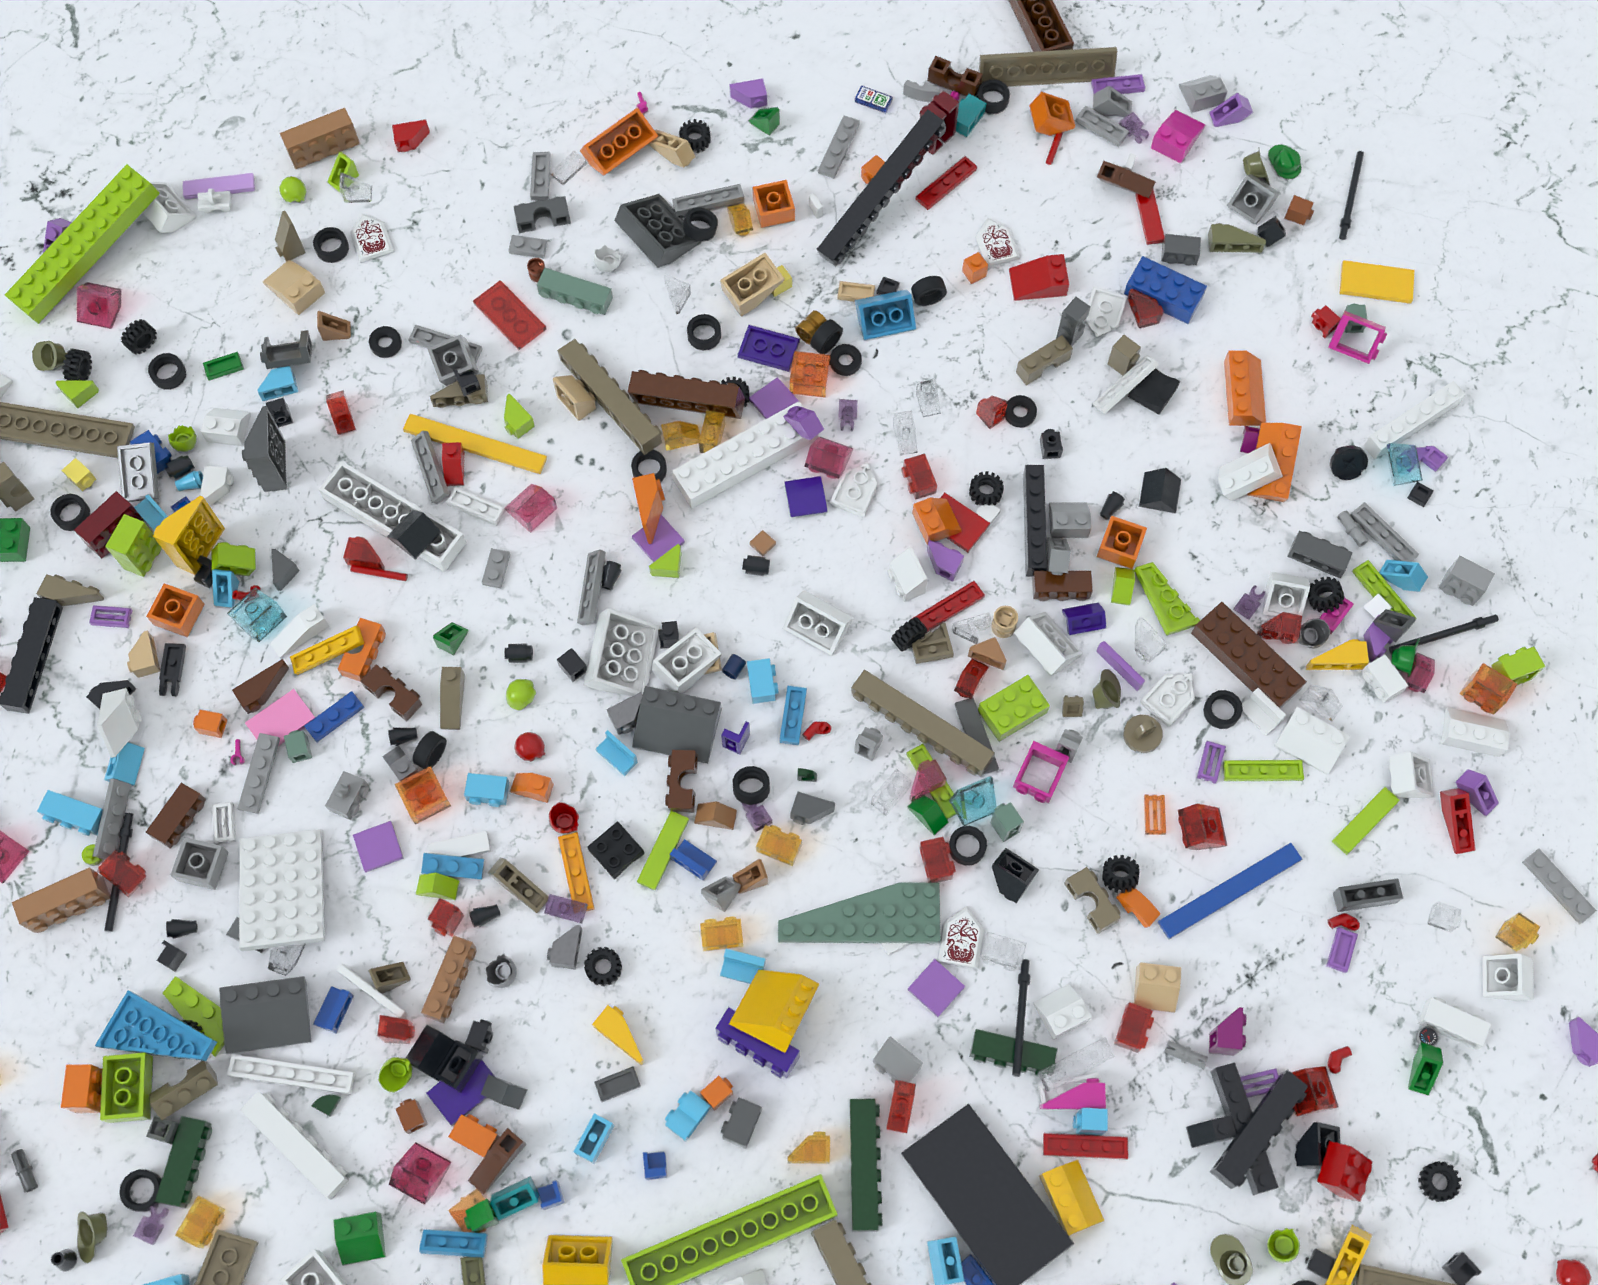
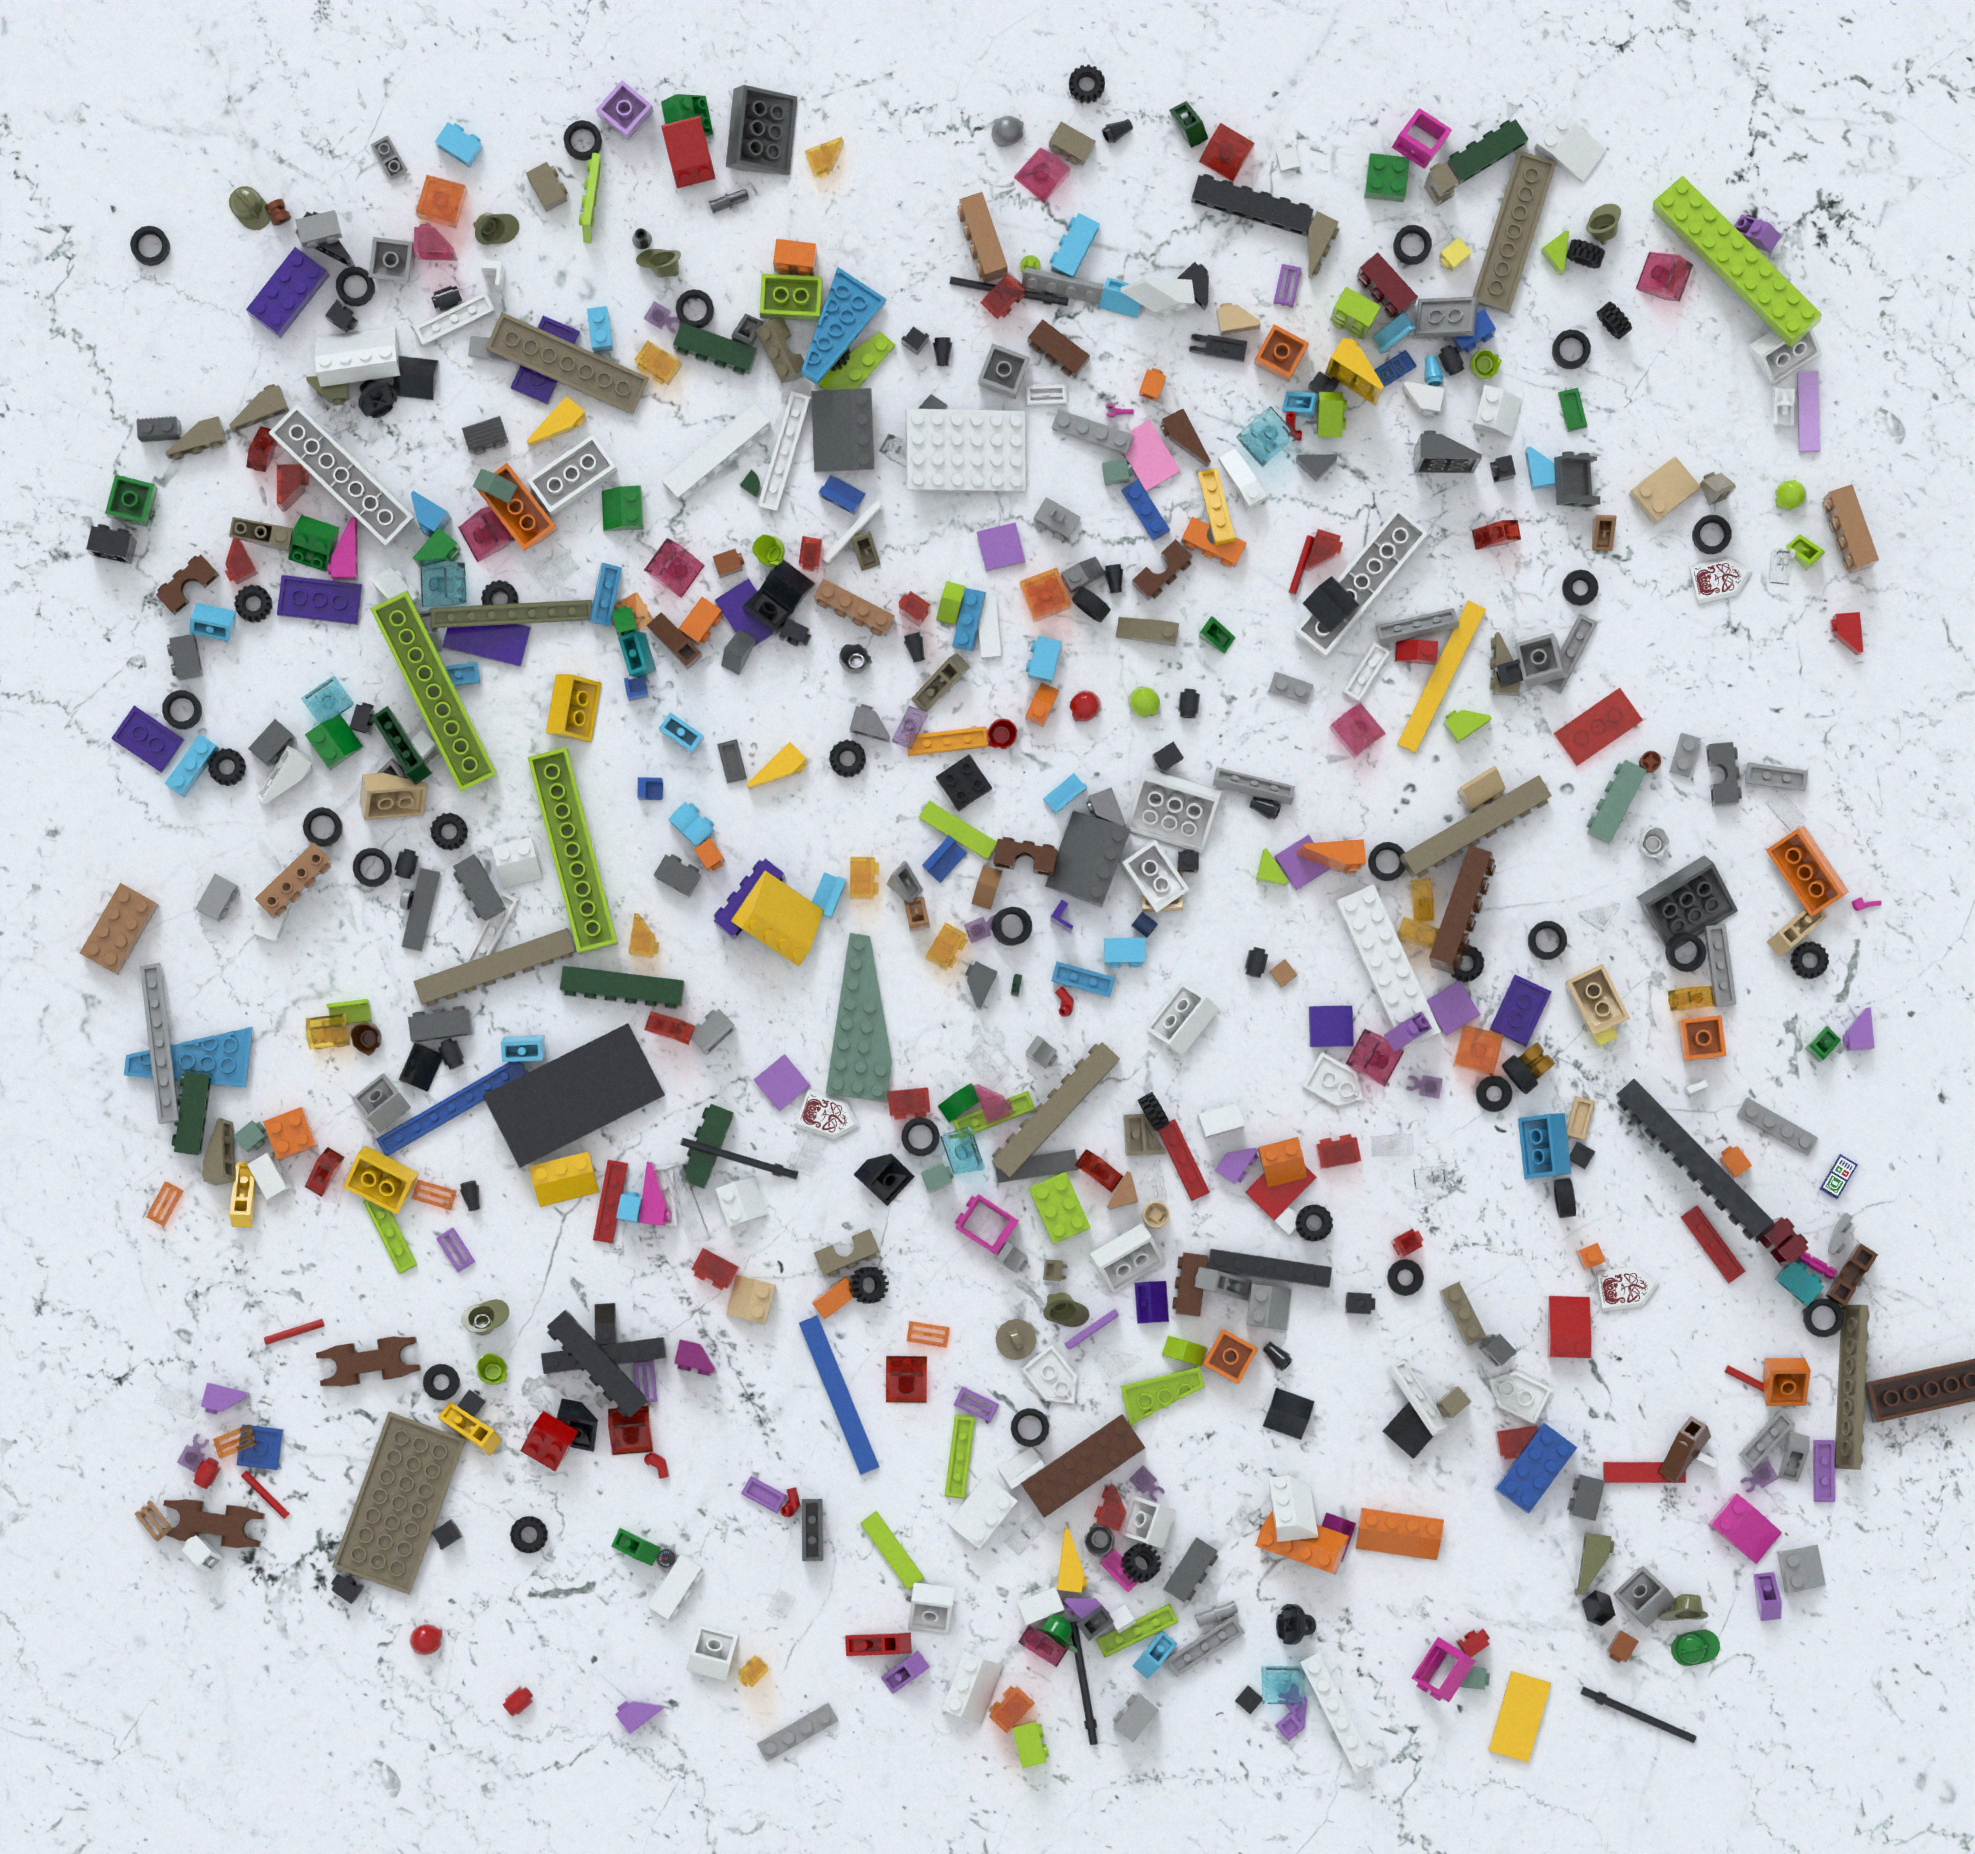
camera: 95 degrees right, 15 degrees up
light grey pin [1164,1040,1208,1069] -> none

